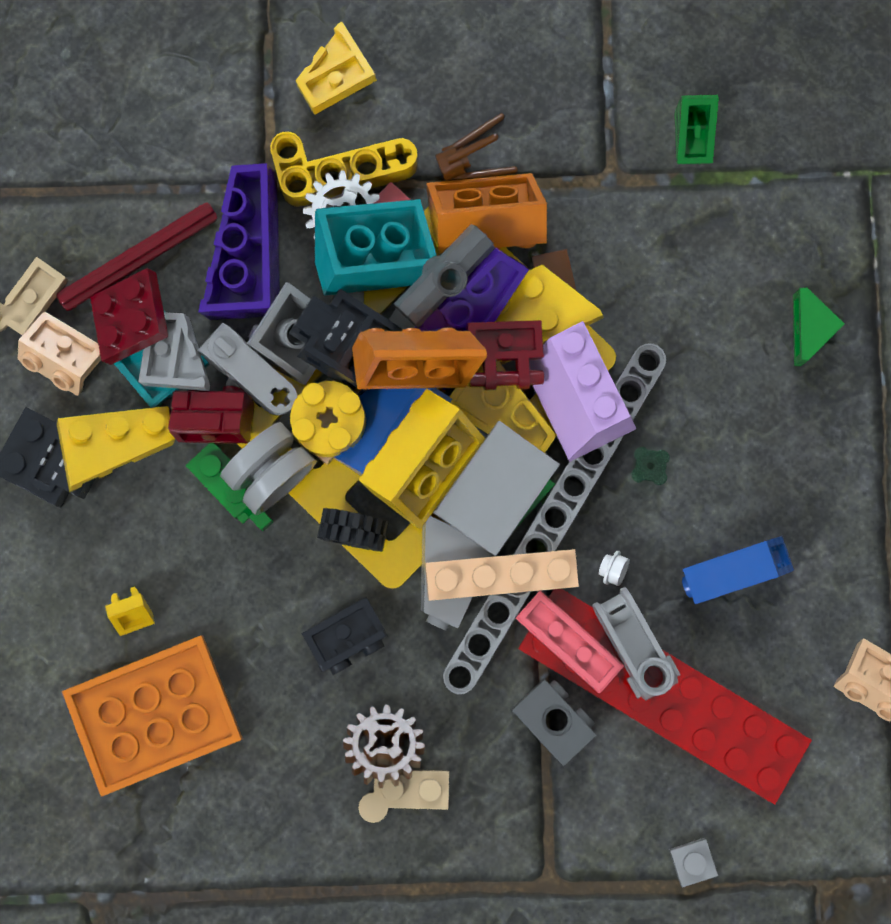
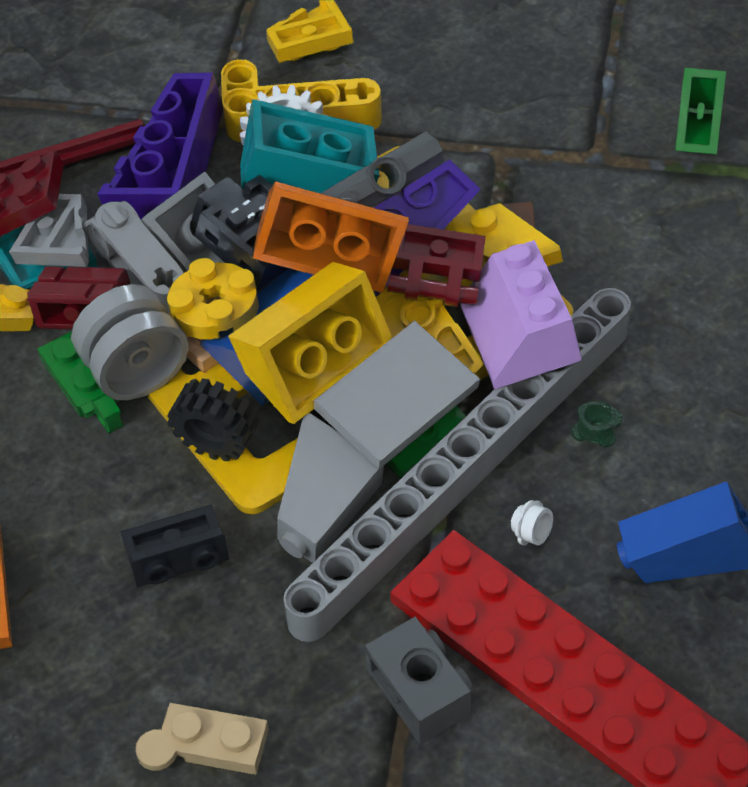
camera: 15 degrees right, 30 degrees down
gear [343,705,425,788] -> none
light nougat plate [425,549,579,601] -> none
orange slope [426,173,547,254] -> none
reddish brown plant [435,113,518,181] -> none
coral tile [515,590,625,694] -> none
light grey piece [592,587,681,701] -> none

